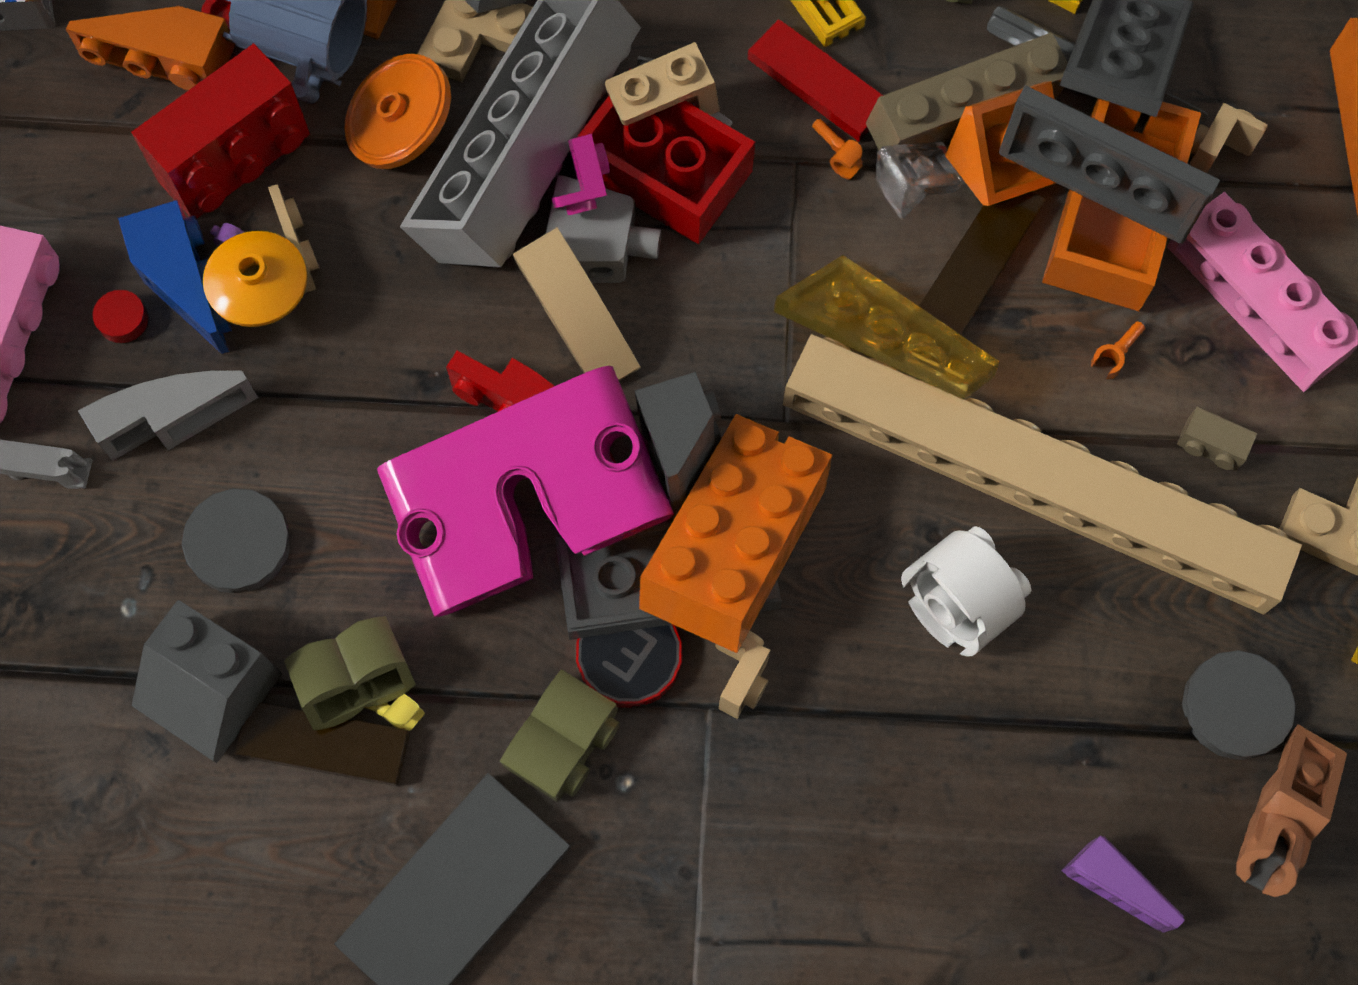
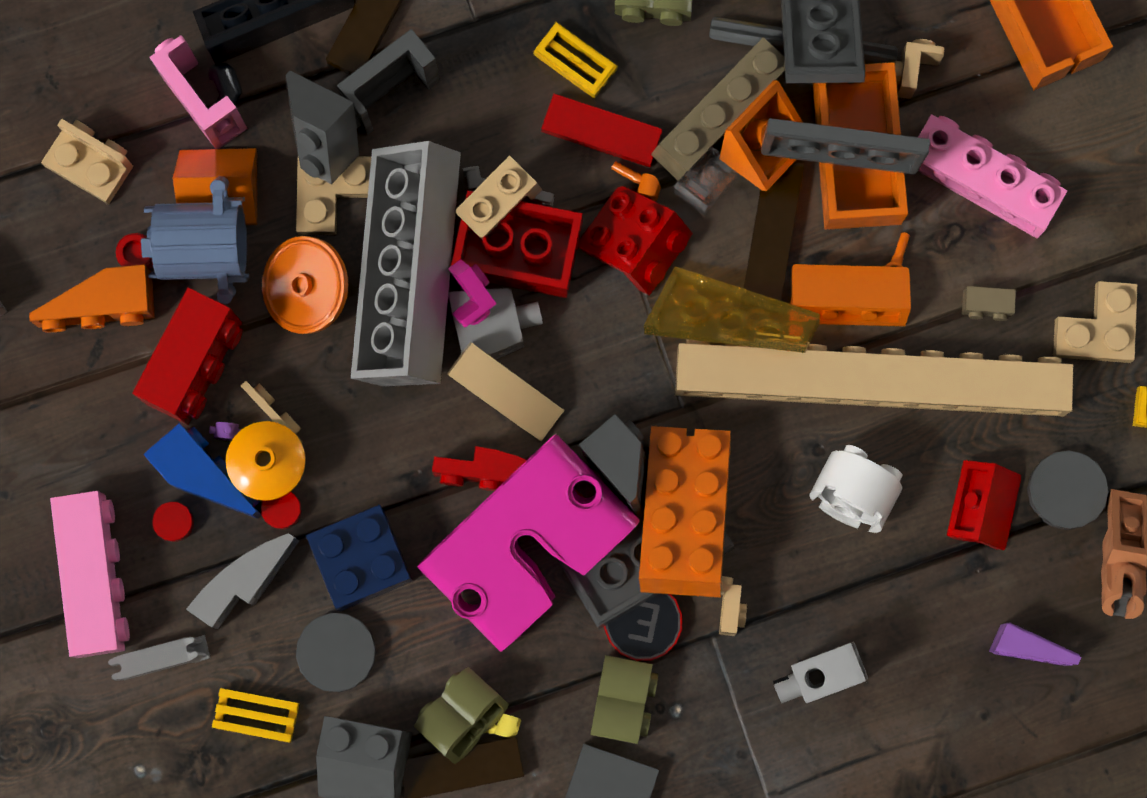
camera: 20 degrees left, 10 degrees up
none -> yellow tile [212,688,300,743]
none -> red tile [261,492,302,530]
none -> dark blue brick [306,505,413,612]
none -> red bracket [578,186,693,296]
none -> light grey torso [773,641,868,703]
none -> orange panel [789,264,911,326]
none -> red panel [946,460,1021,551]

